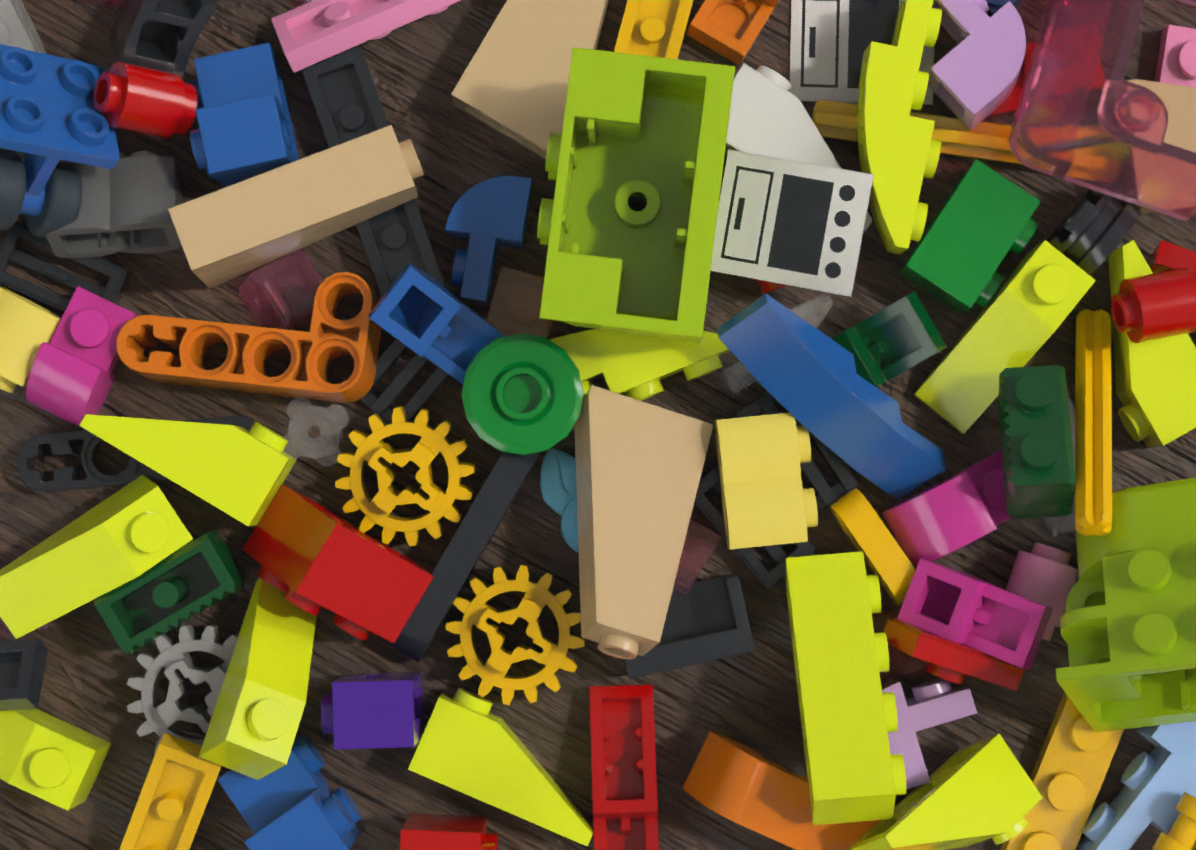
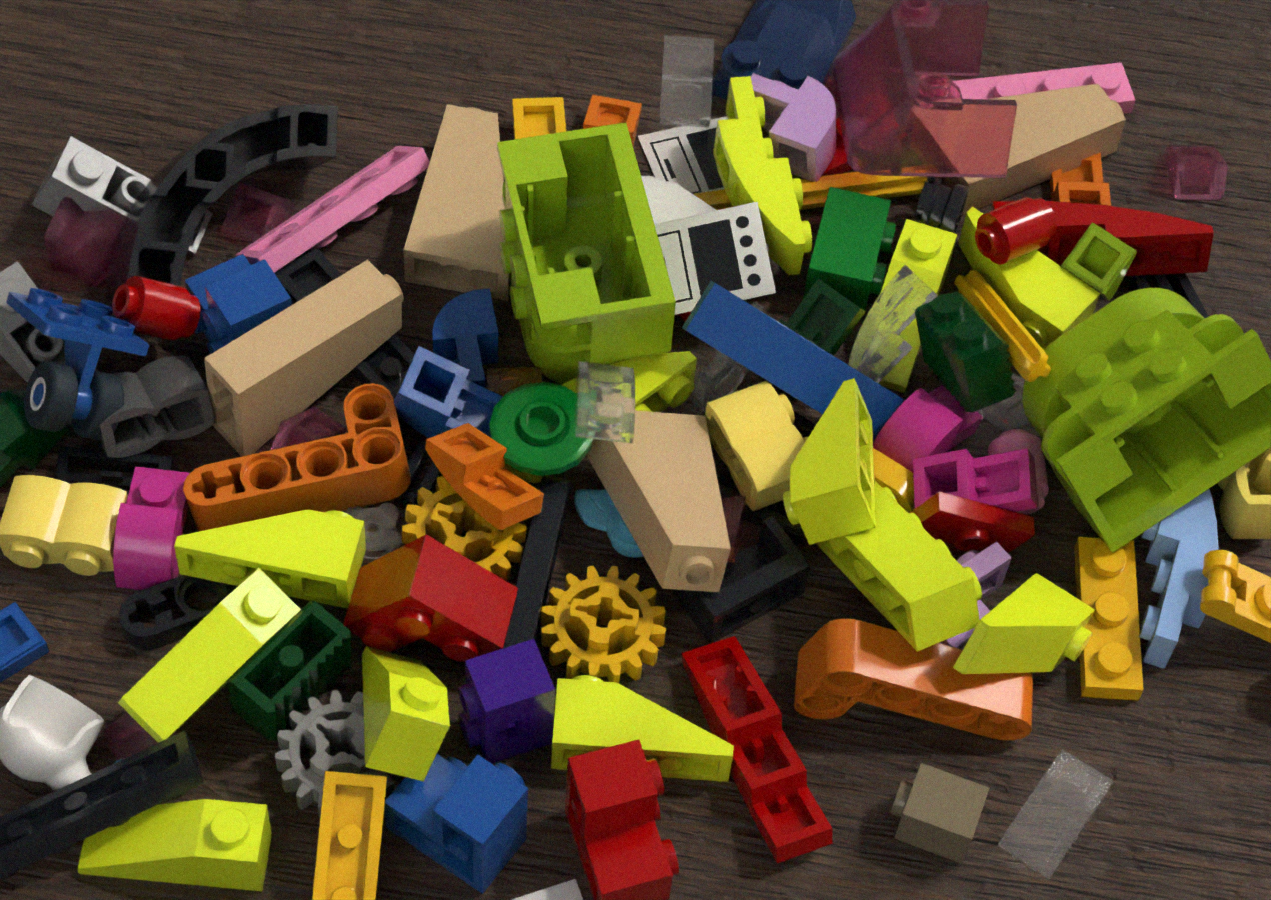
camera: 20 degrees left, 30 degrees down
none -> orange slope [425,423,544,531]
none -> clear slope [574,361,635,444]
none -> neon yellow slope [783,378,876,545]
none -> clear slope [848,265,938,383]

